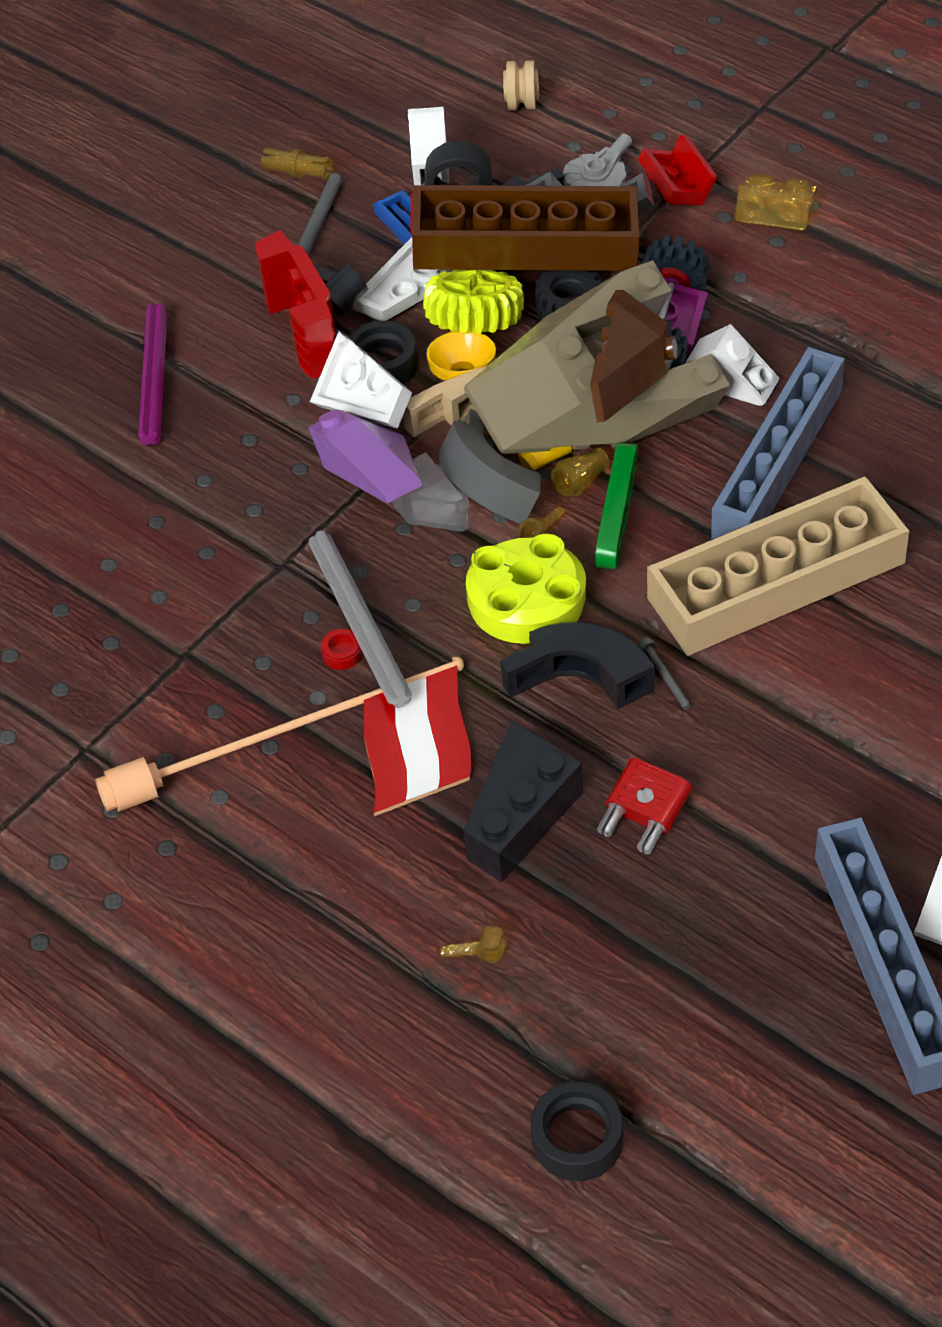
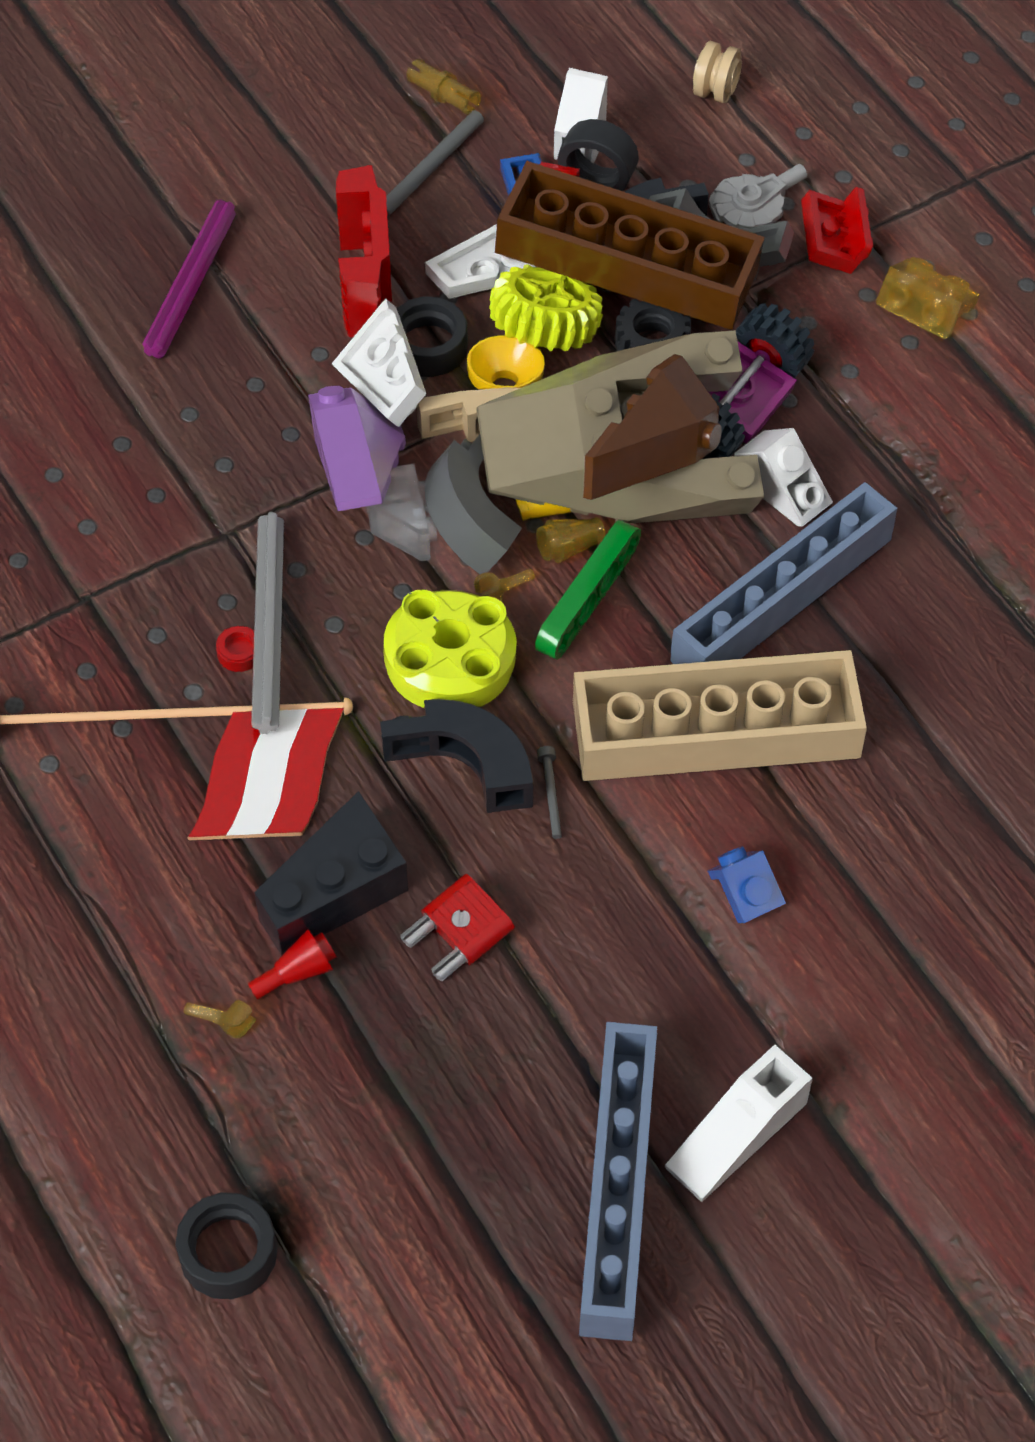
camera: 15 degrees right, 5 degrees up
black piece [314,264,368,315] -> none
none -> red cone [247,929,337,1000]
none -> bracket [708,846,786,923]

